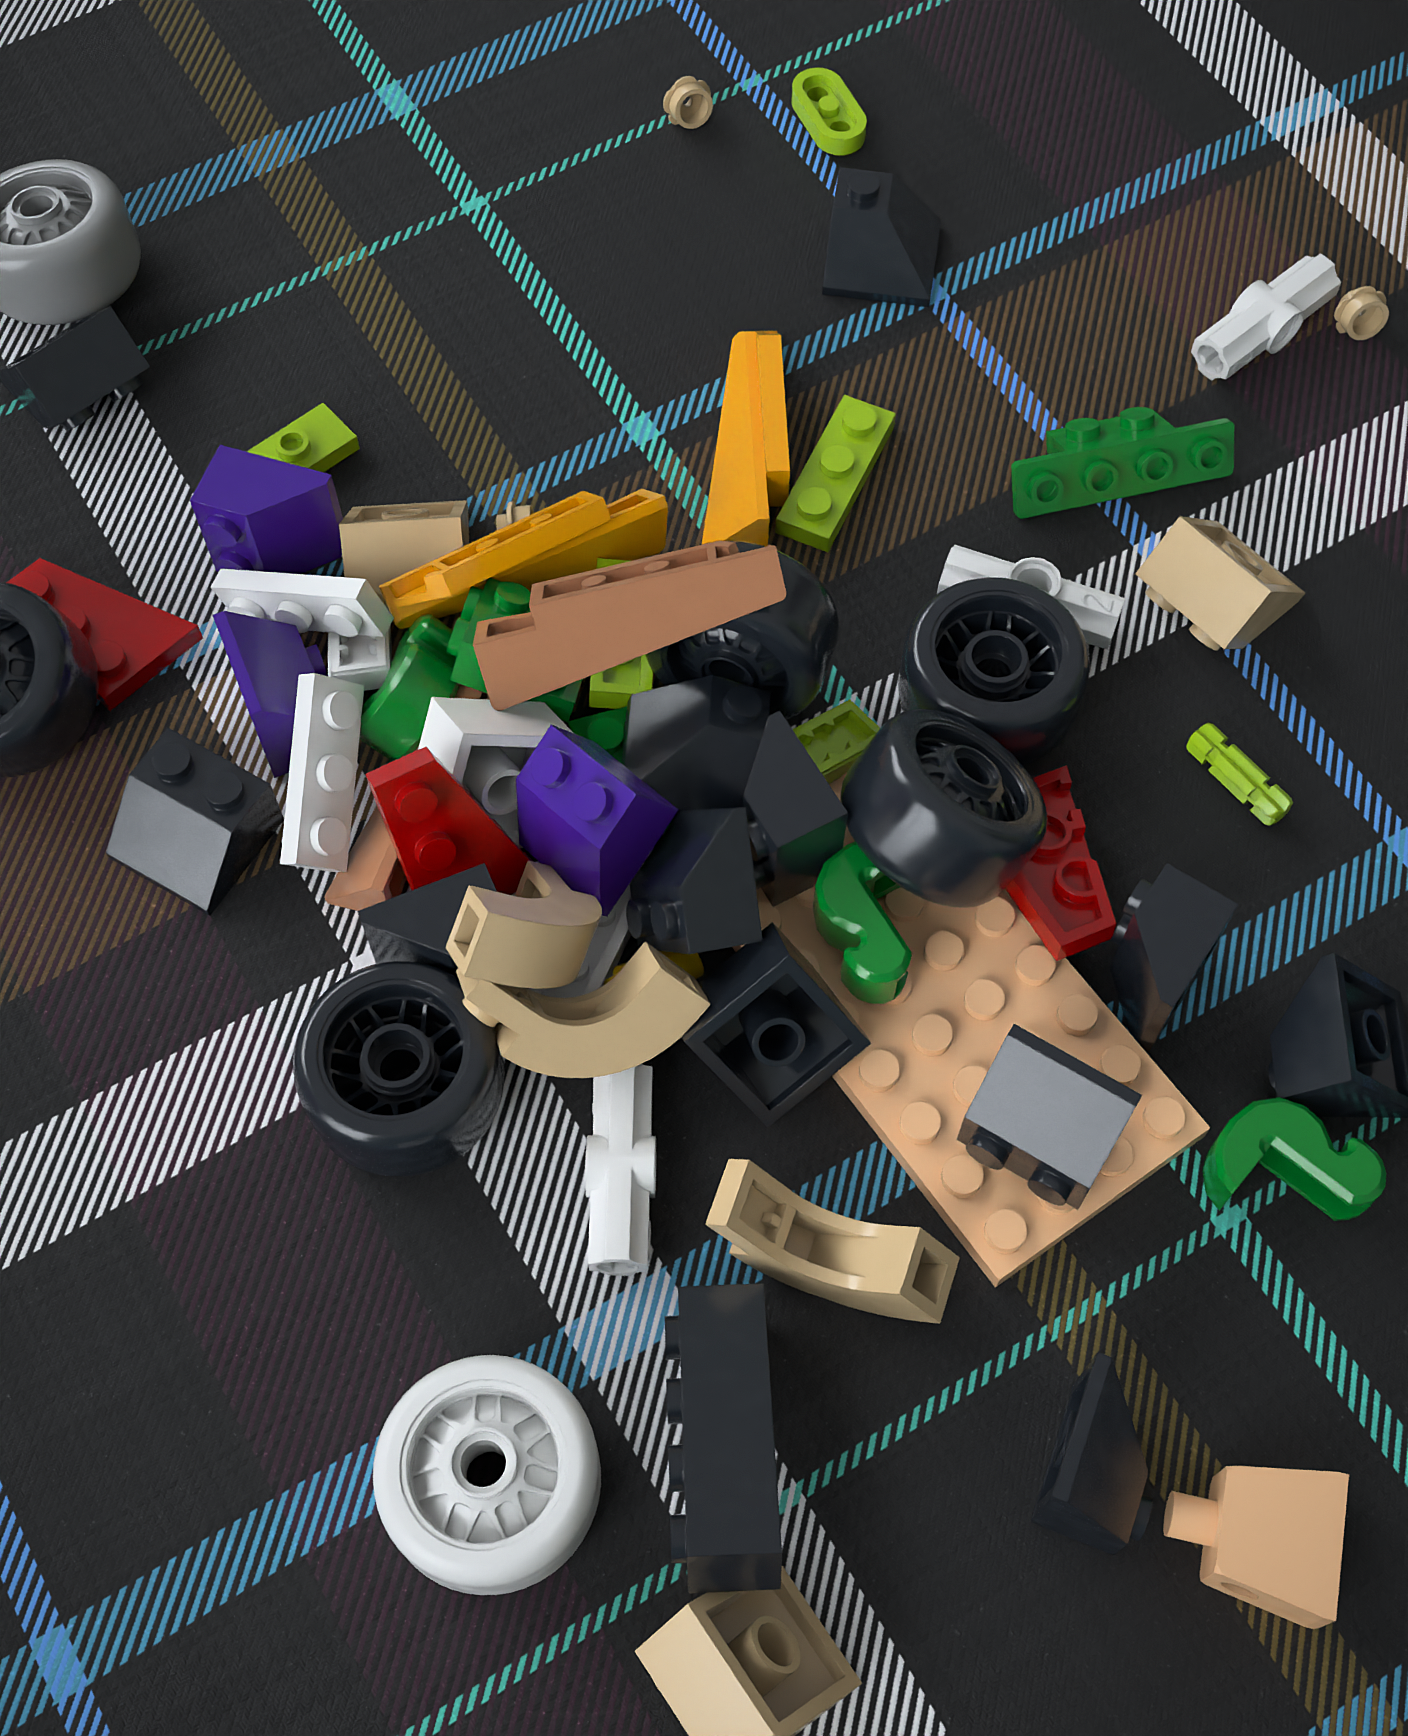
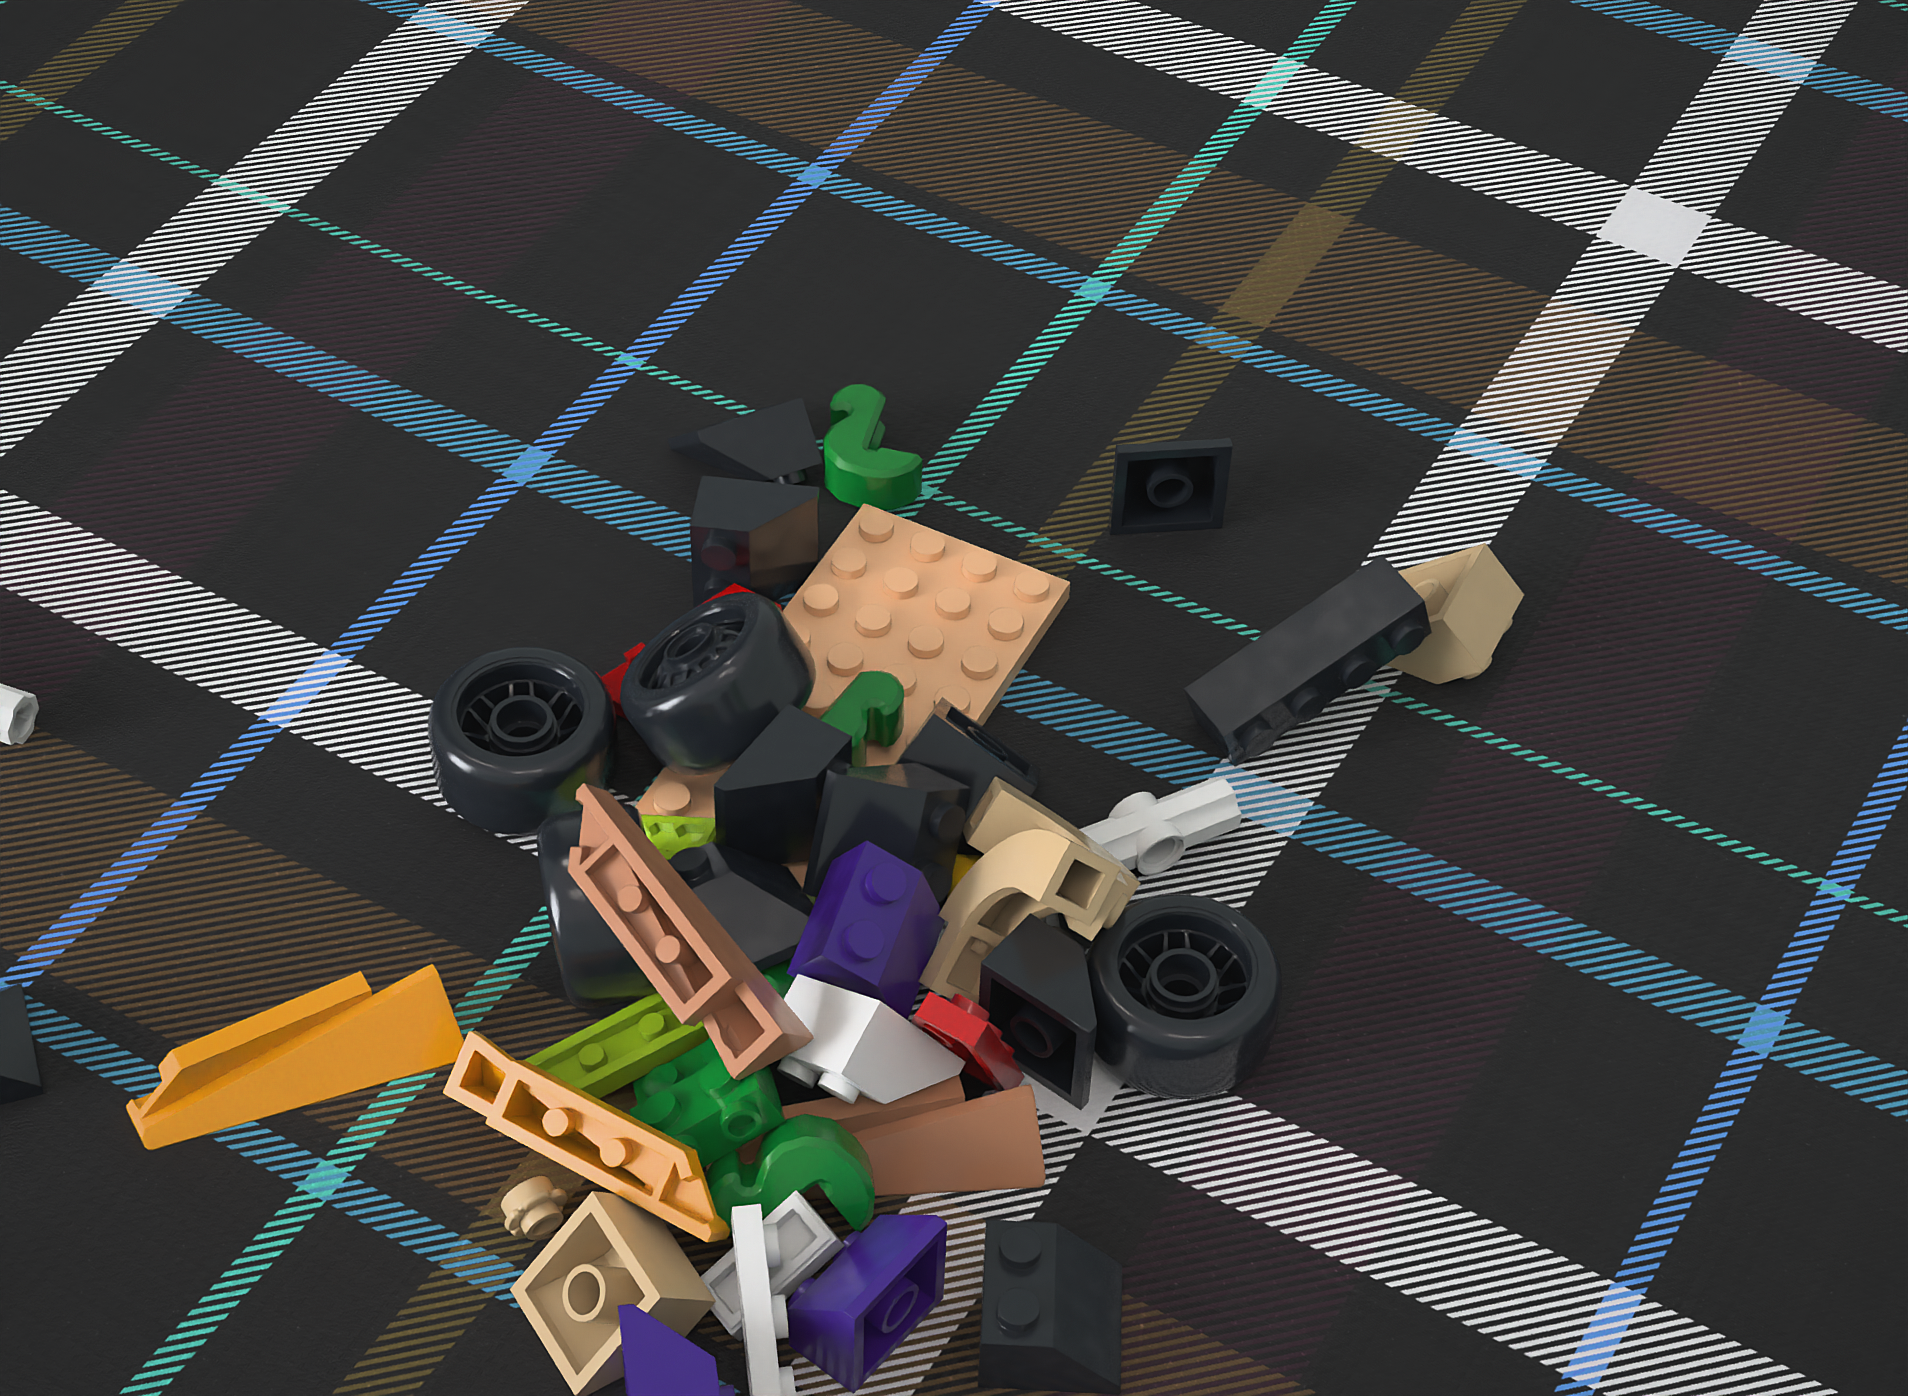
camera: 120 degrees left, 15 degrees down
white plate [280,673,365,872] -> none
white wheel [373,1355,601,1595] -> none
tan arch [705,1159,960,1324] -> none
lime plate [775,395,896,552] -> none
white piece [937,545,1126,650] -> none
slope [956,1024,1142,1210] -> none
green bracket [1011,407,1234,519] -> none
tan slope [1135,516,1305,651] -> none
light nougat torso [1163,1466,1349,1629] -> none
lime axle [1186,723,1293,826] -> none

